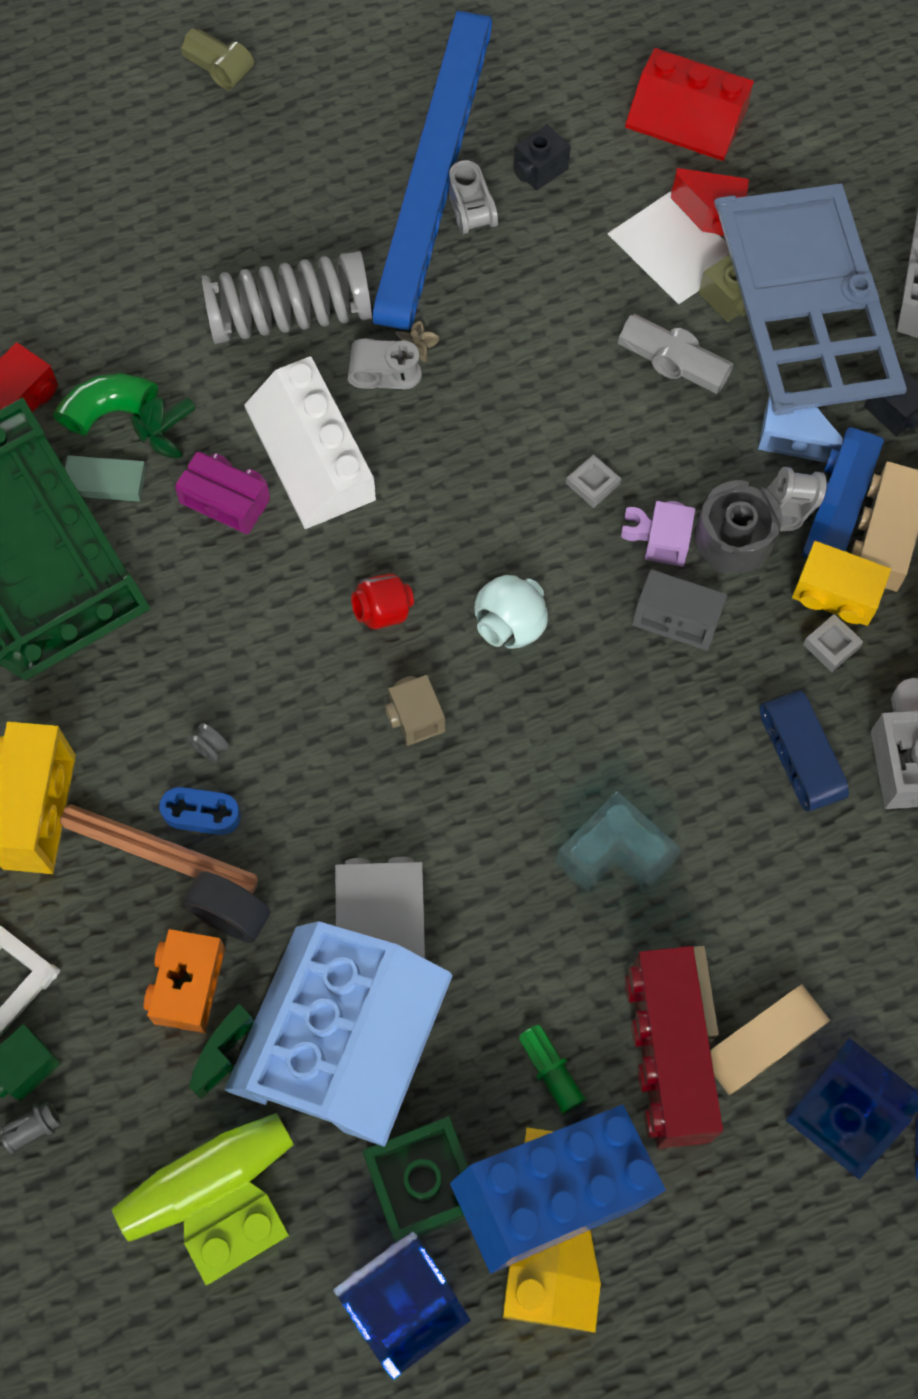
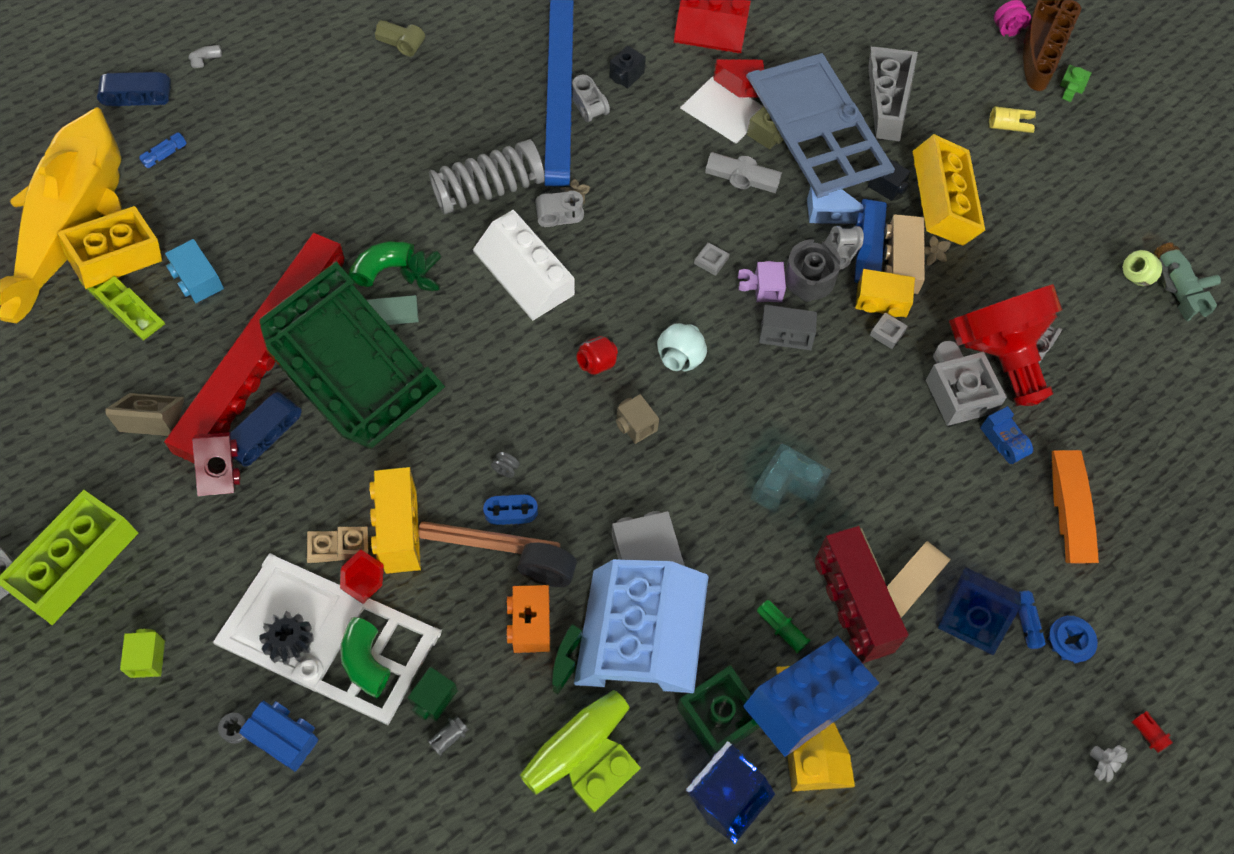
camera: 15 degrees left, 5 degrees down
magenta brick [175,452,270,535] -> none
dark blue beam [759,690,849,812] -> none

